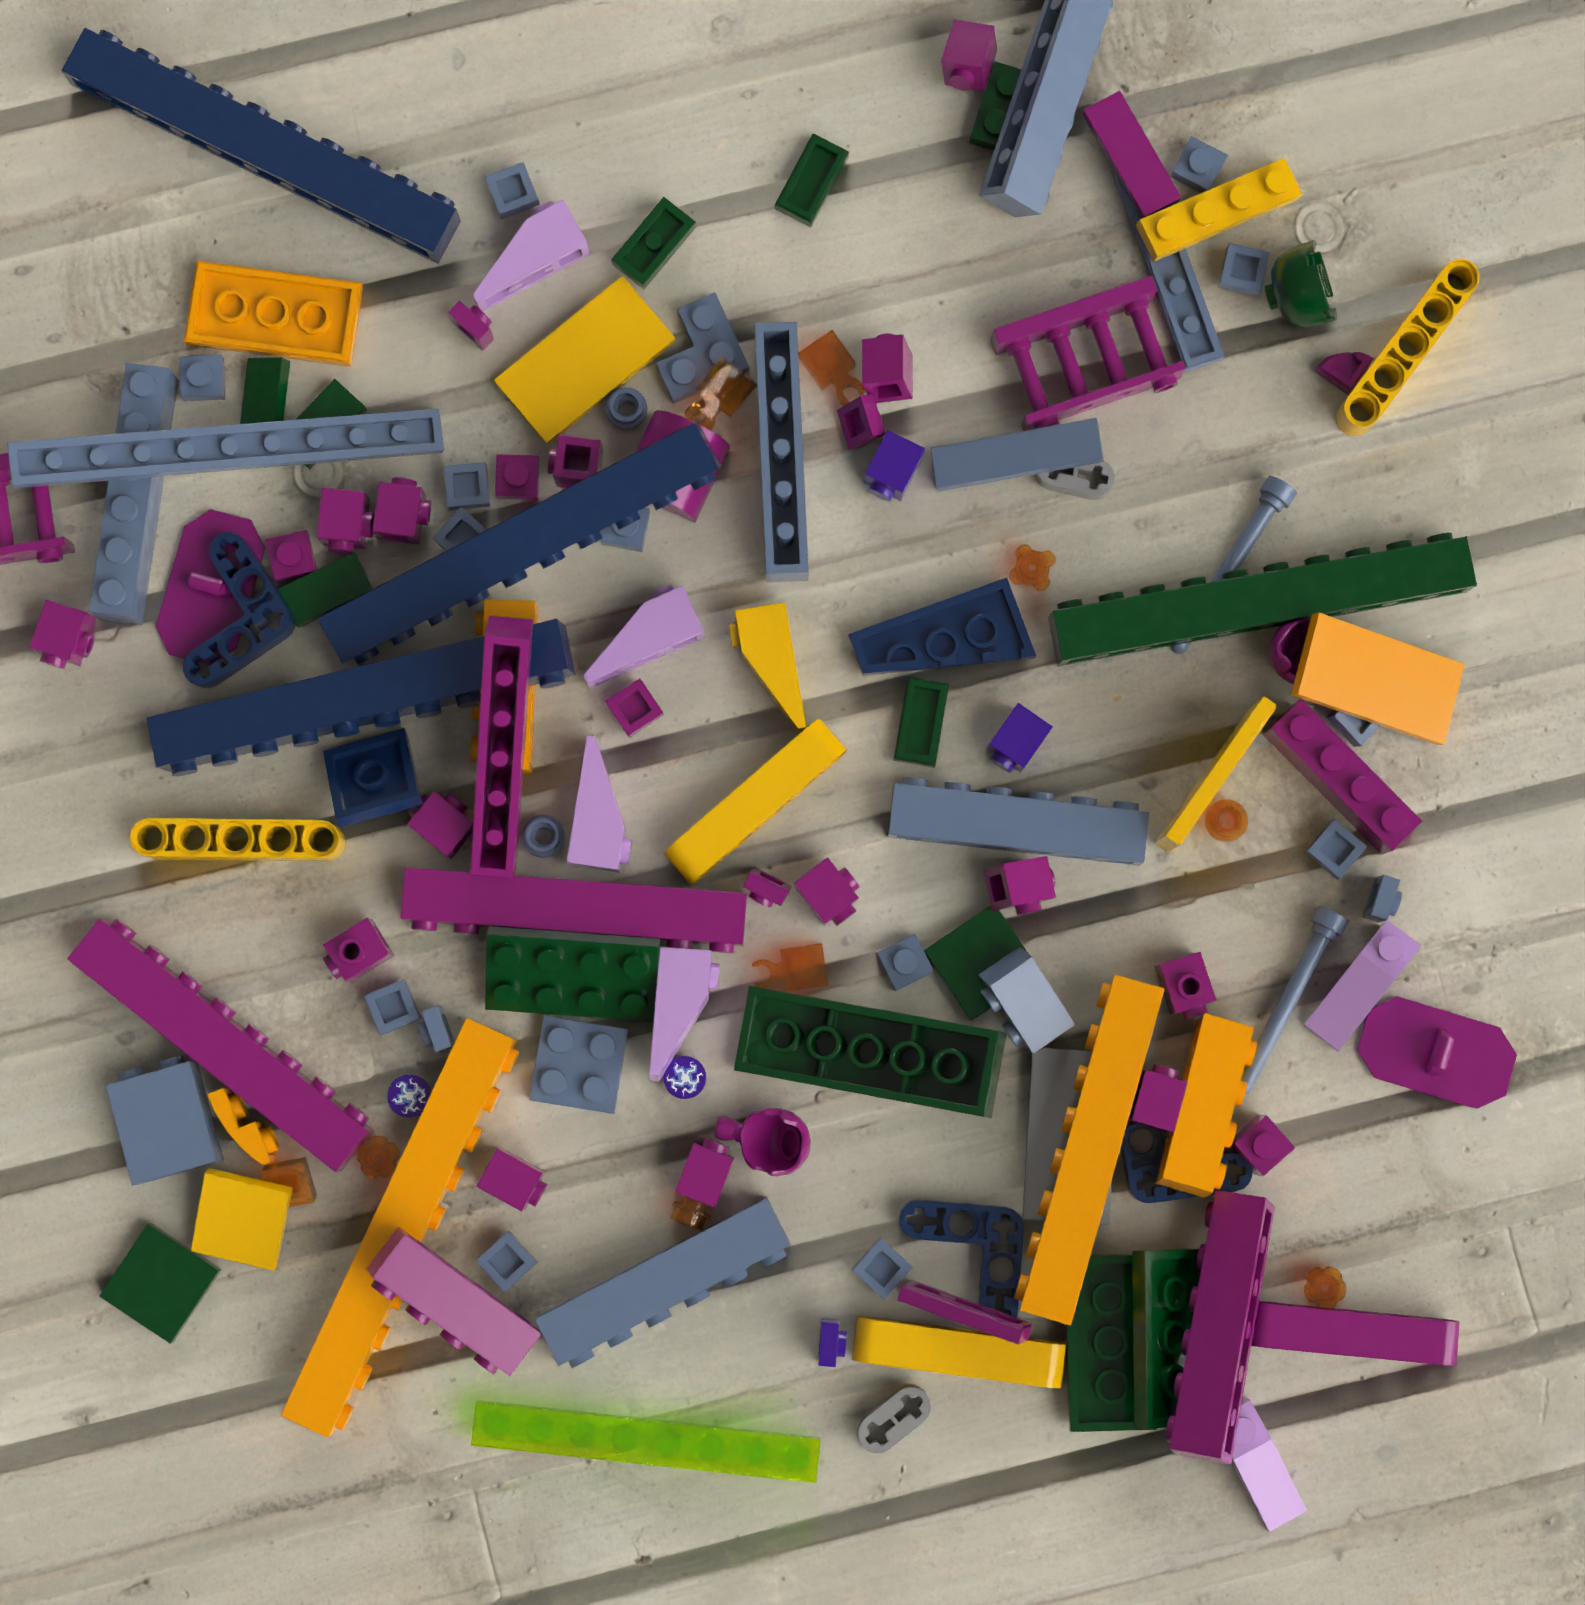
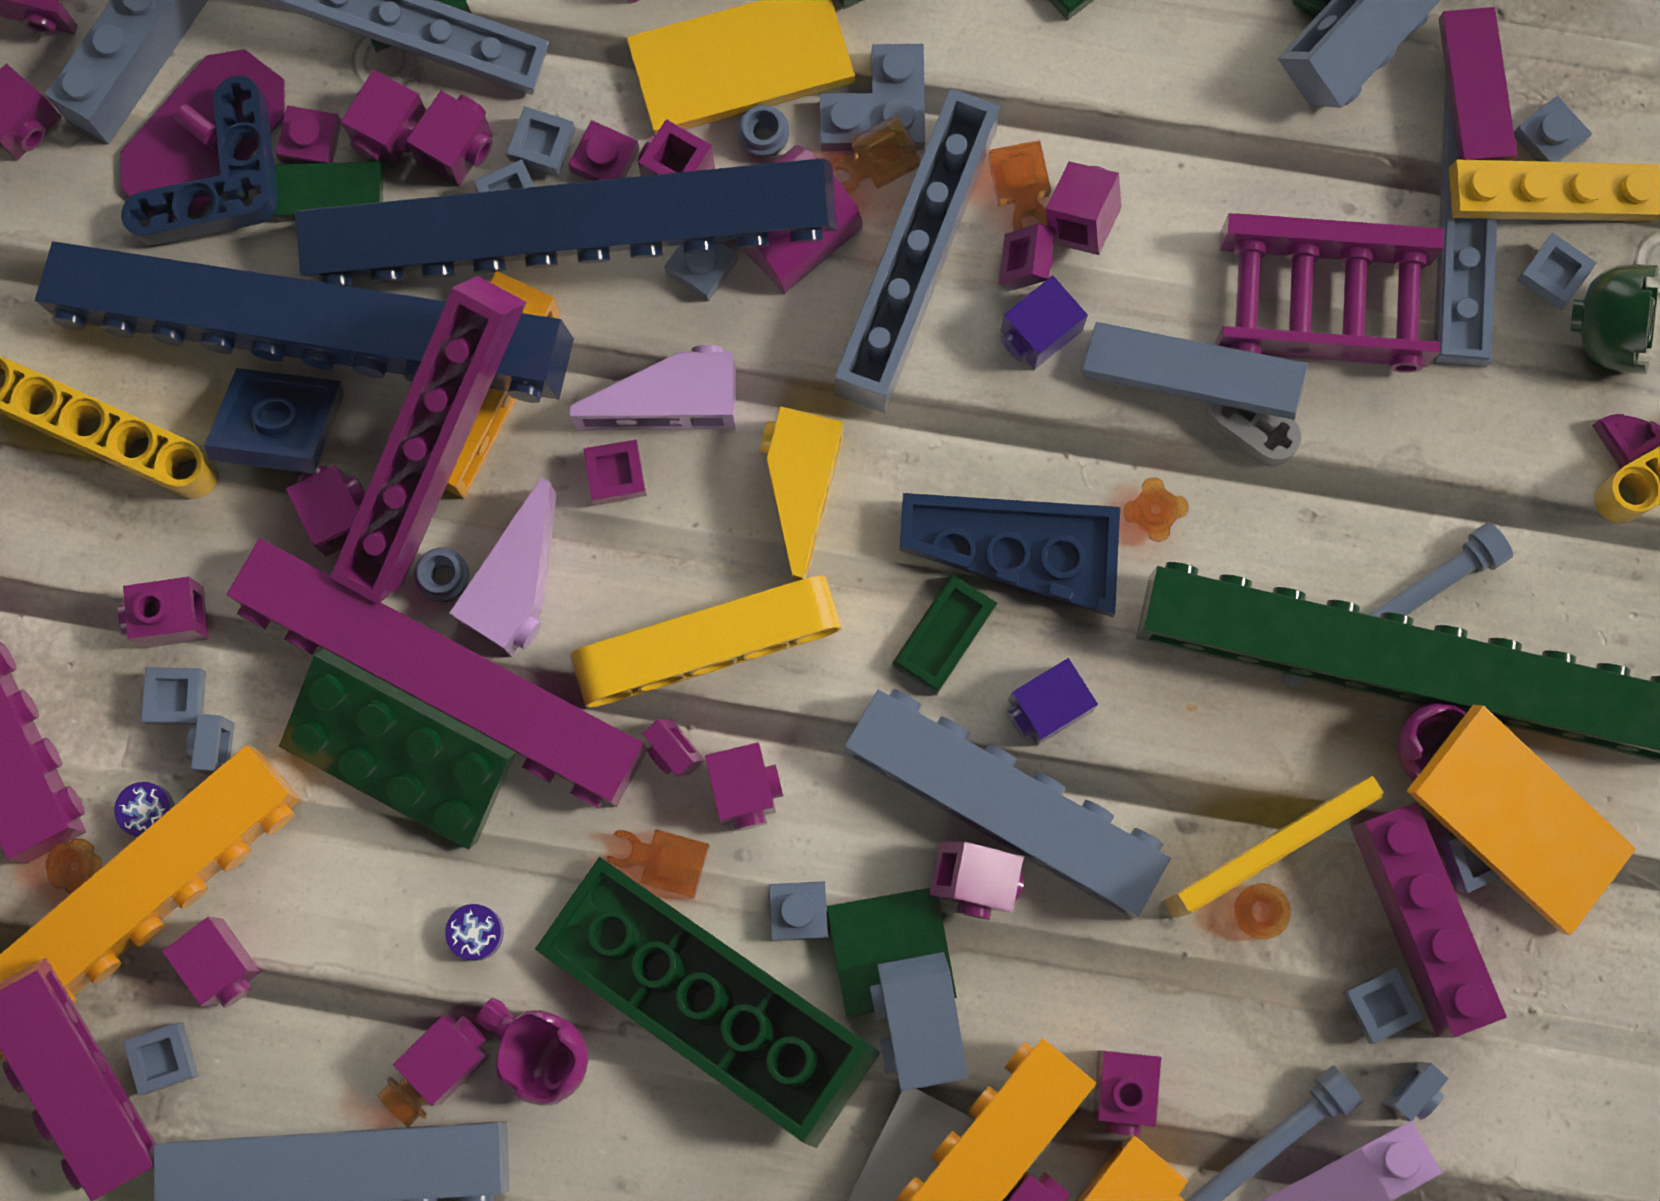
camera: 30 degrees right, 5 degrees down
sand blue plate [529,1016,629,1114] -> none
lavender slope [649,947,720,1082] -> none

